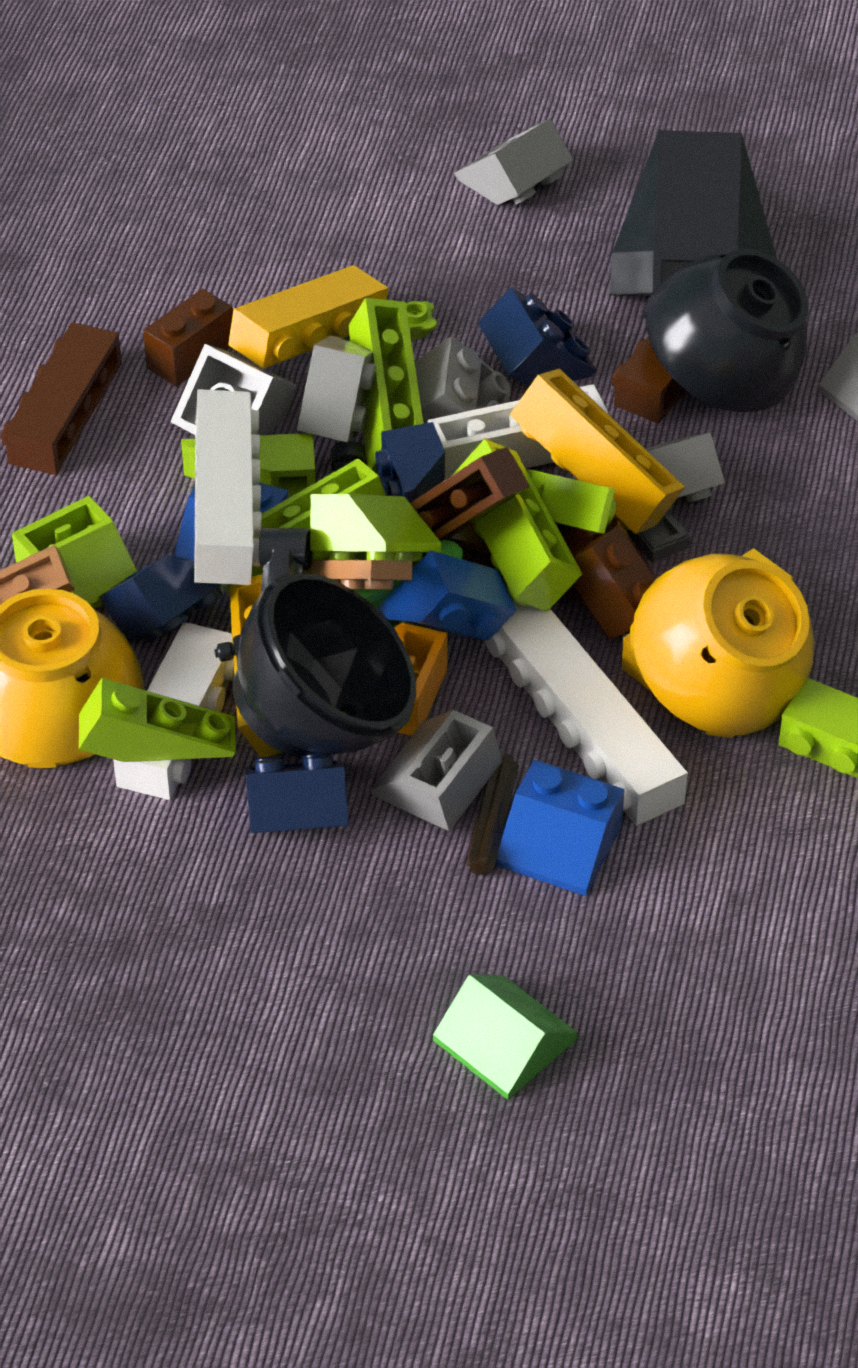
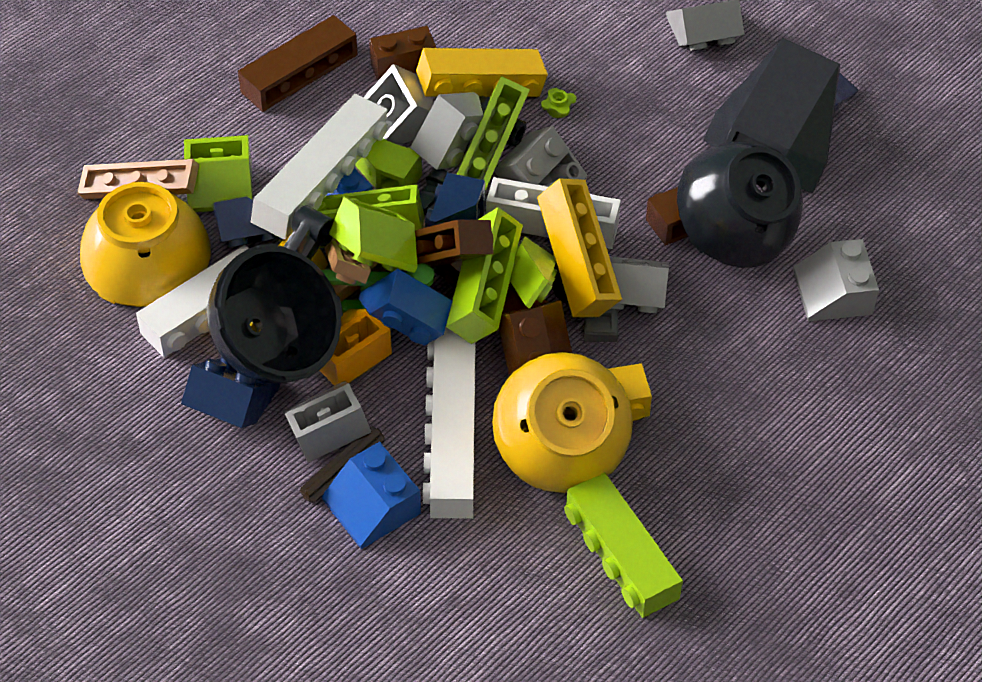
camera: 30 degrees right, 5 degrees up
lime slope [78,678,236,762] -> none
slope [433,974,578,1100] -> none
dark blue slope [478,287,597,387] -> none

